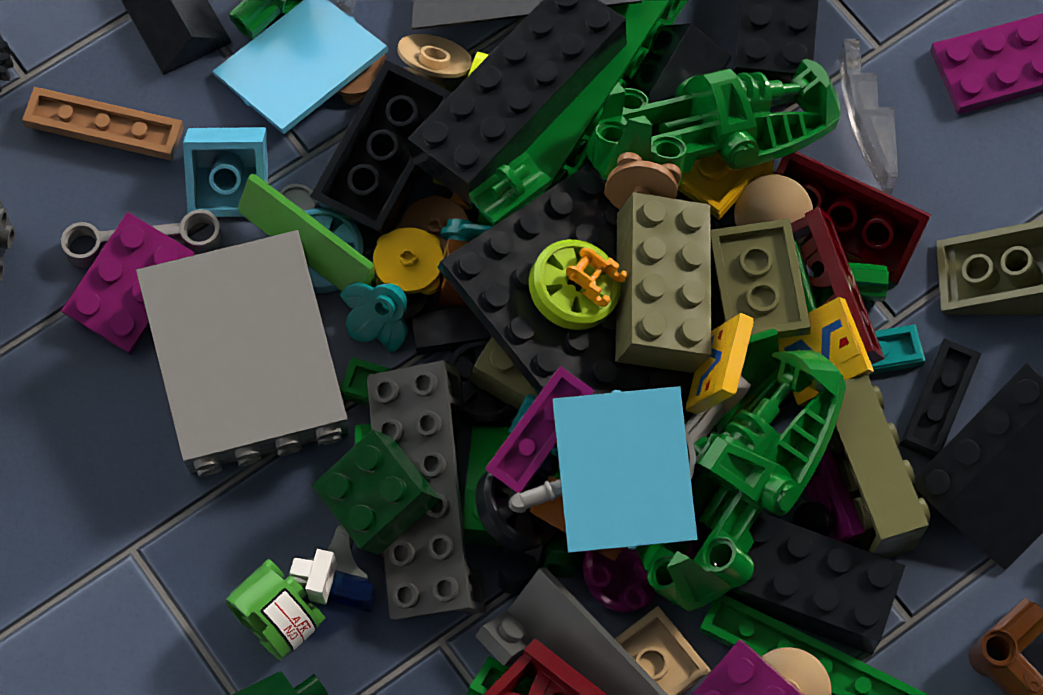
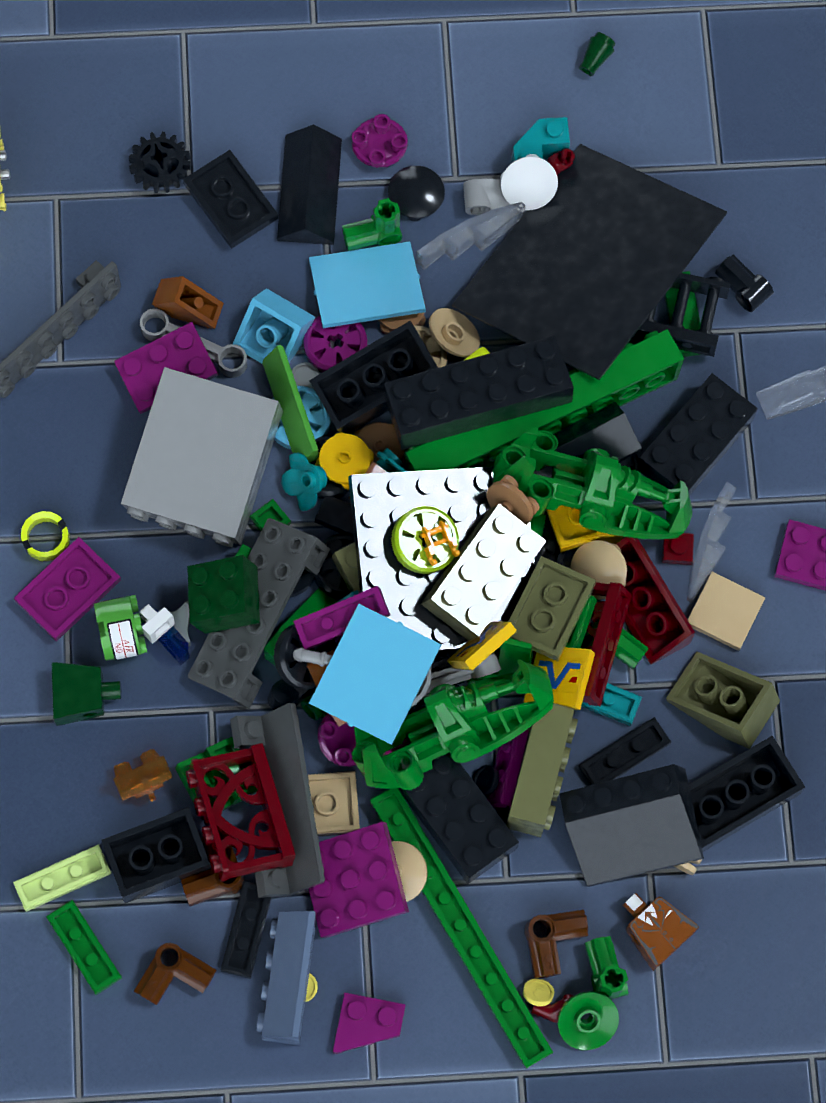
camera: 30 degrees right, 5 degrees up
medium nougat plate [22,87,184,161] -> none
green hips [469,152,552,226] -> none
none -> magenta plate [14,537,121,642]
none -> neon yellow piece [21,511,70,561]
none -> dark orange slope [152,276,224,329]
none -> black plate [183,150,279,249]
none -> magenta wheel [304,316,367,373]
none -> dark red plate [662,533,694,565]
none -> tan tile [688,572,765,651]

